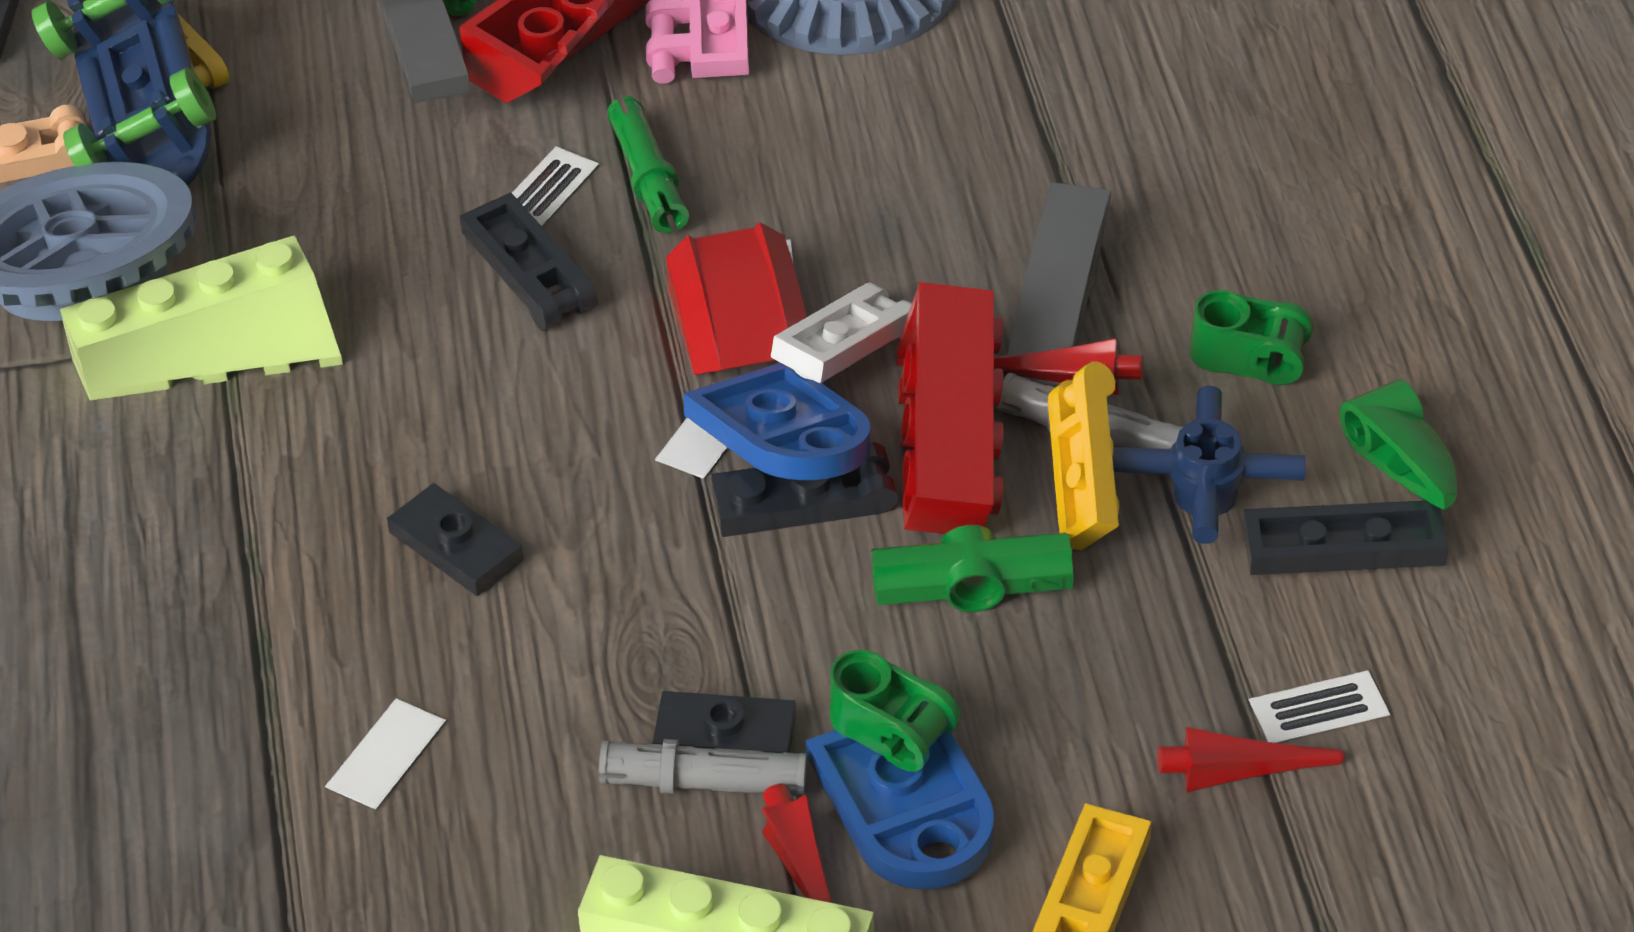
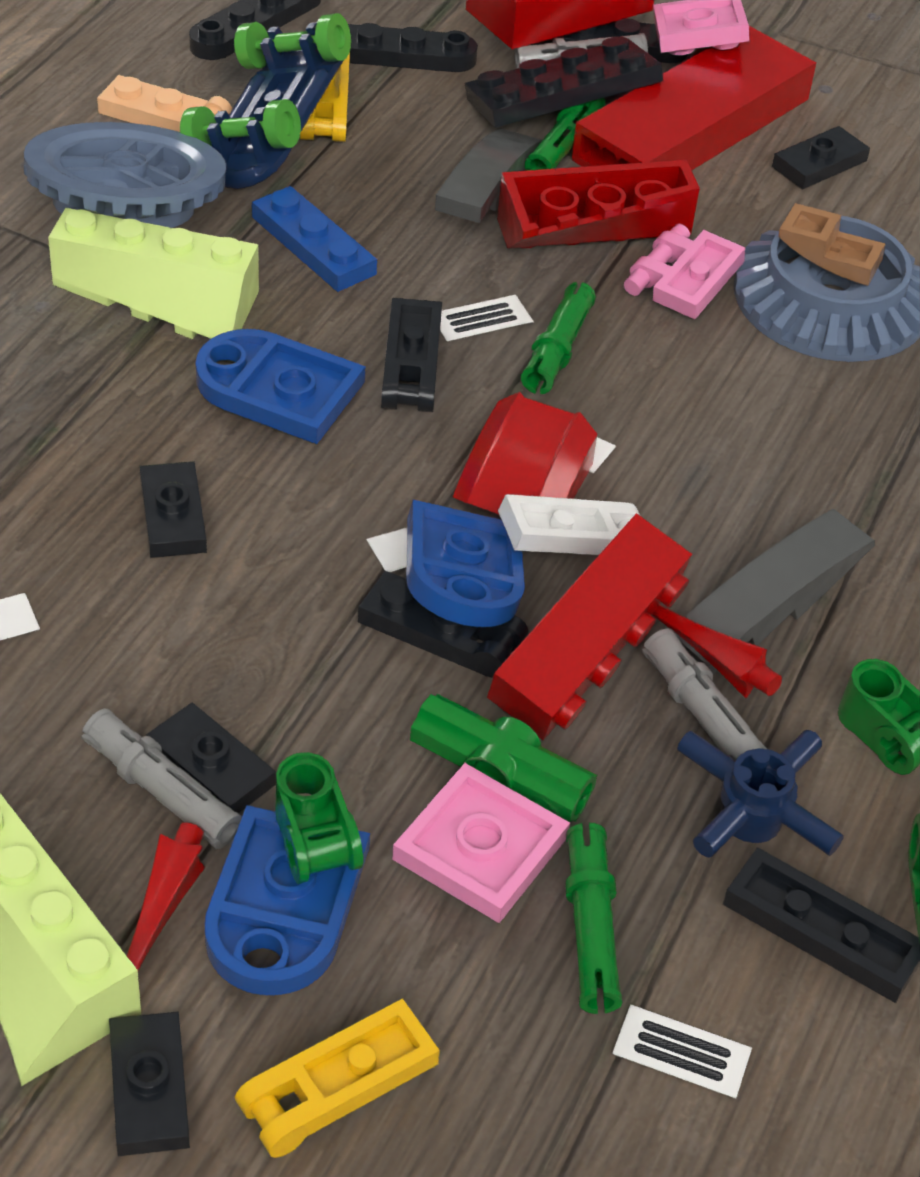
camera: 30 degrees right, 0 degrees up
yellow plate [1048,362,1119,551] -> none
red piece [1157,727,1345,792] -> none
none -> blue plate [196,329,366,444]
none -> blue plate [252,186,377,292]
none -> bright pink plate [392,763,570,923]
none -> green pin [565,823,623,1014]

